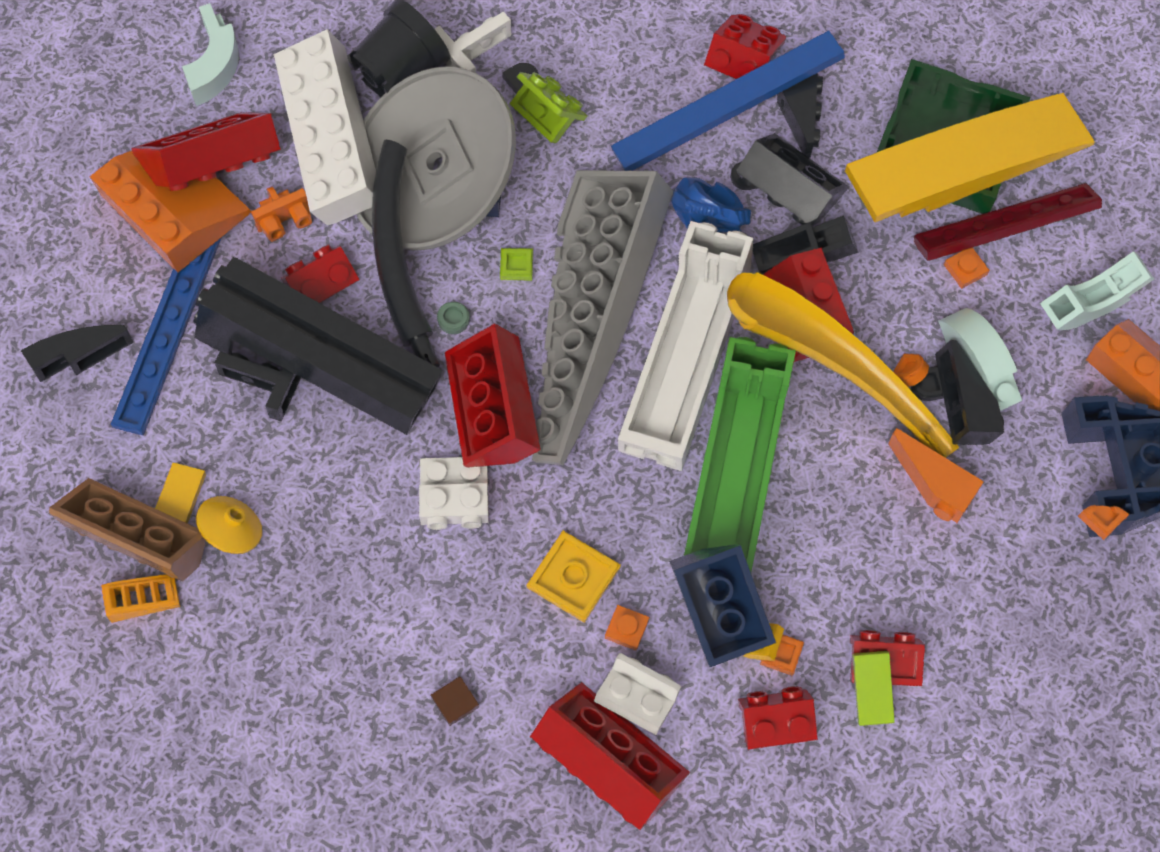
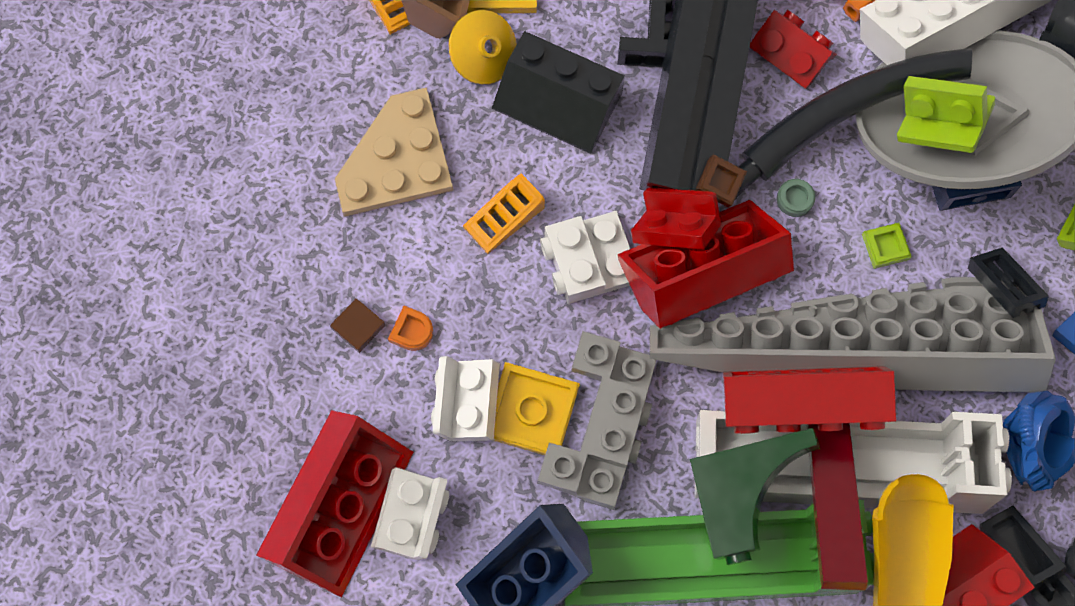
camera: 75 degrees right, 5 degrees up
orange plate [604,605,650,651] -> none
none -> tan plate [335,87,453,217]
none -> orange tile [388,305,433,351]
none -> white bracket [431,356,500,442]
none -> light orange slope [463,173,545,254]
none -> black slope [492,31,625,154]
none -> light grey bracket [537,331,656,510]
none -> red bracket [631,187,721,250]
none -> dark green arch [690,428,820,565]
none -> reddish brown tile [695,154,747,208]
none -> red slope [723,366,896,434]
none -> dark red tile [806,423,868,591]
none -> lime bracket [897,76,995,153]
none -> black tile [967,247,1049,318]

